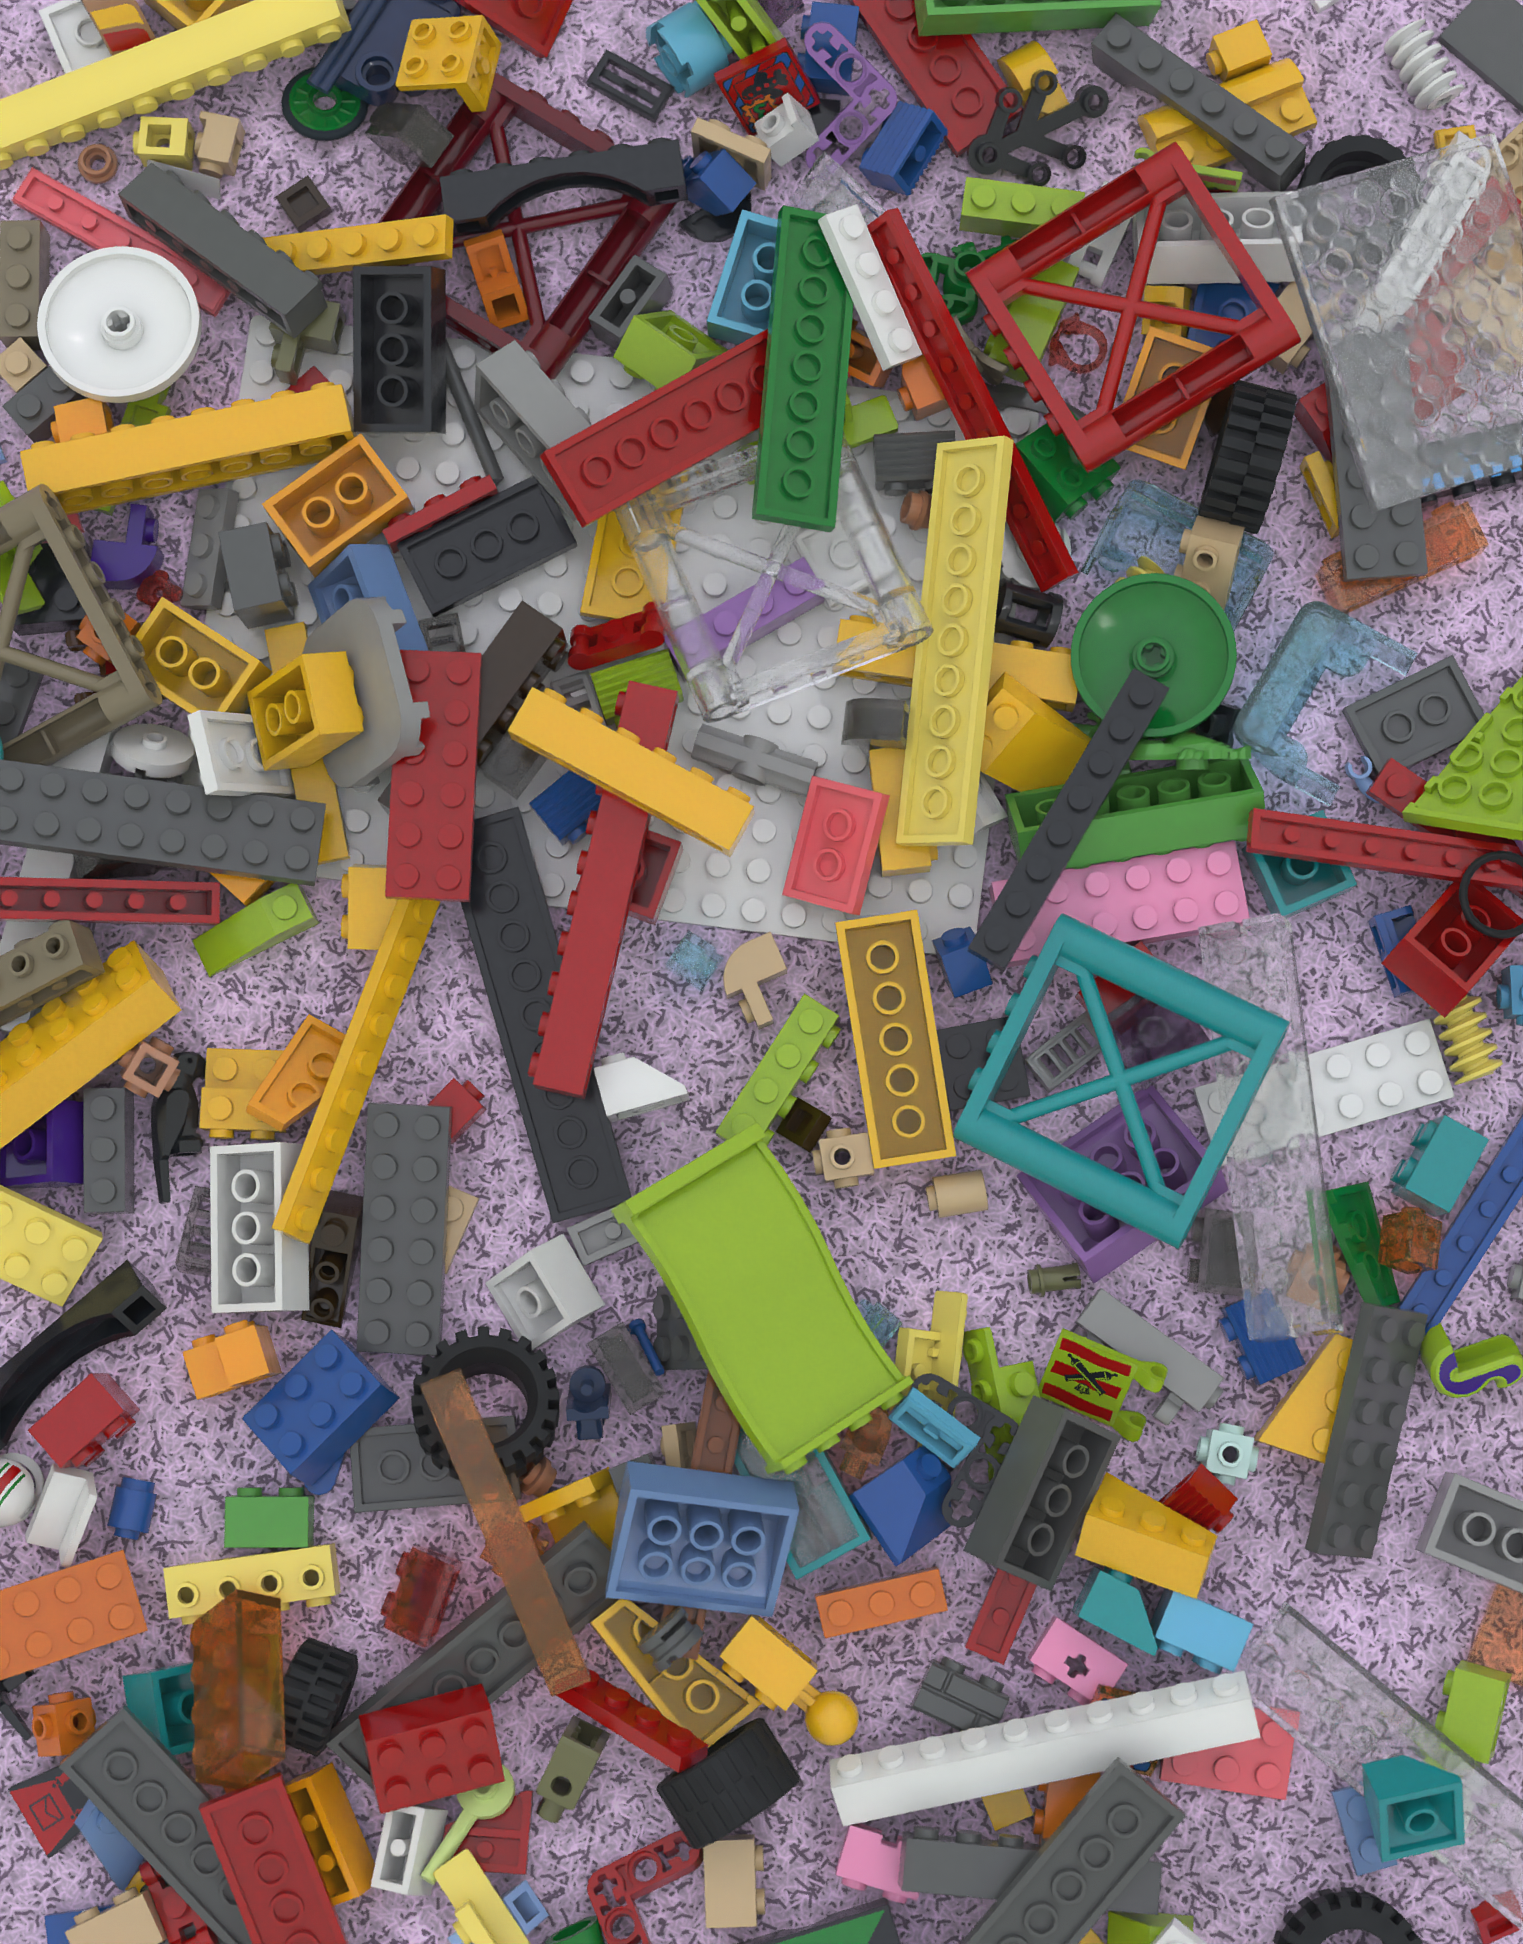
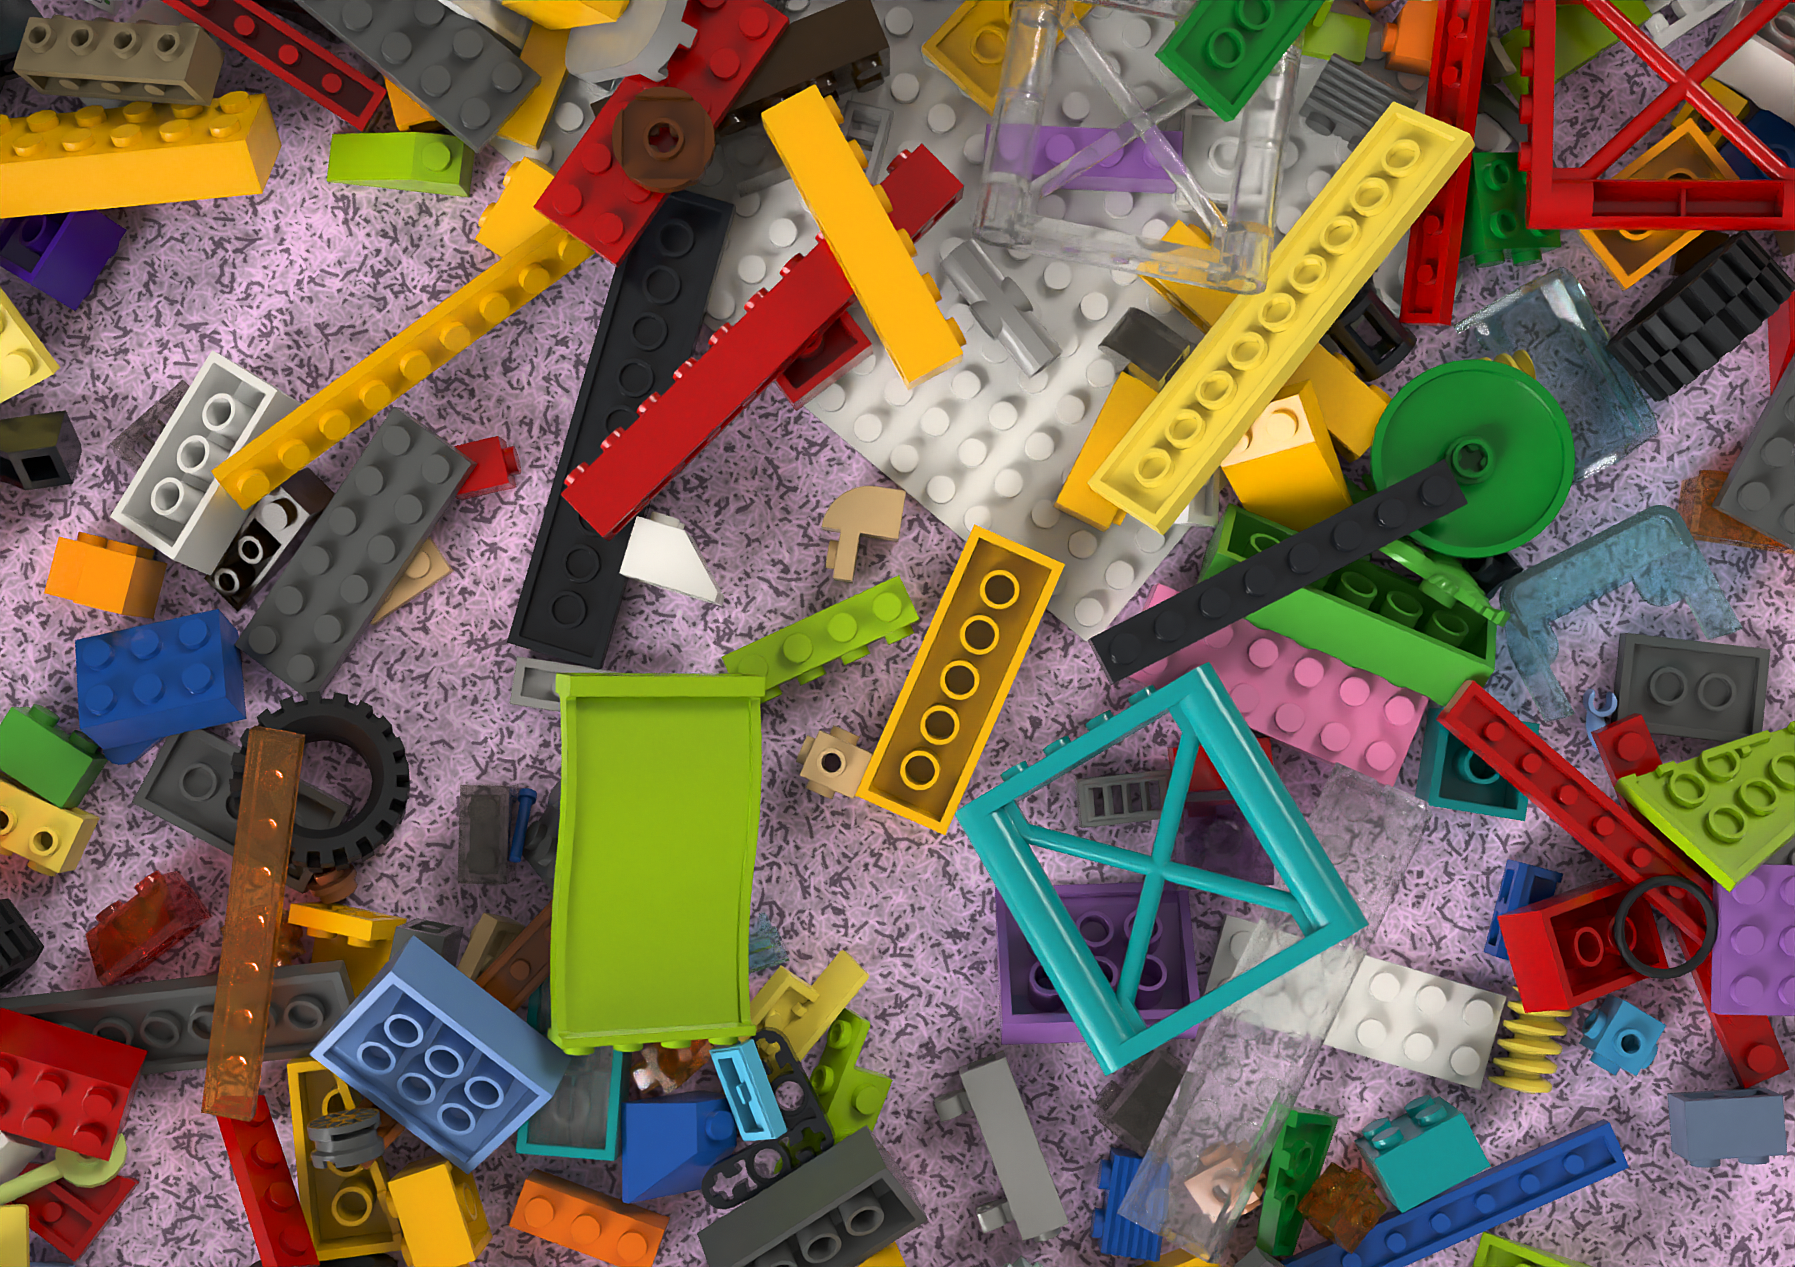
camera: 25 degrees right, 5 degrees up
dark grey brick [83,1087,134,1215] -> none
nougat brick [117,1036,181,1098] -> none
black animal [151,1052,206,1204] -> none
yellow plate [199,1048,286,1140] -> none
light orange wing [245,1014,346,1132] -> none
white slope [485,1234,605,1351] -> none
blue brick [529,770,601,846] -> none
olive torso [535,1715,611,1823] -> none
dark blue hips [566,1365,612,1440] -> none
red plate [567,601,667,671] -> none
lime brick [590,648,684,728] -> none
clear light blue brick [666,930,724,992] -> none
dark brown plate [775,1097,832,1153] -> none
coral plate [782,776,890,915] -> none
nougat plate [900,490,932,531] -> none
tan brick [925,1169,988,1218] -> none
blue brick [932,926,993,998] -> none
black plate [936,1016,1031,1112] -> none
olive pin [1027,1262,1081,1297] -> none
lime flag [1038,1328,1168,1442] -> none
clear red piece [1048,312,1107,374] -> none
tan brick [1174,515,1245,611] -> none
yellow plate [1299,451,1339,539] -> none
none -> reddish brown plate [612,86,716,193]

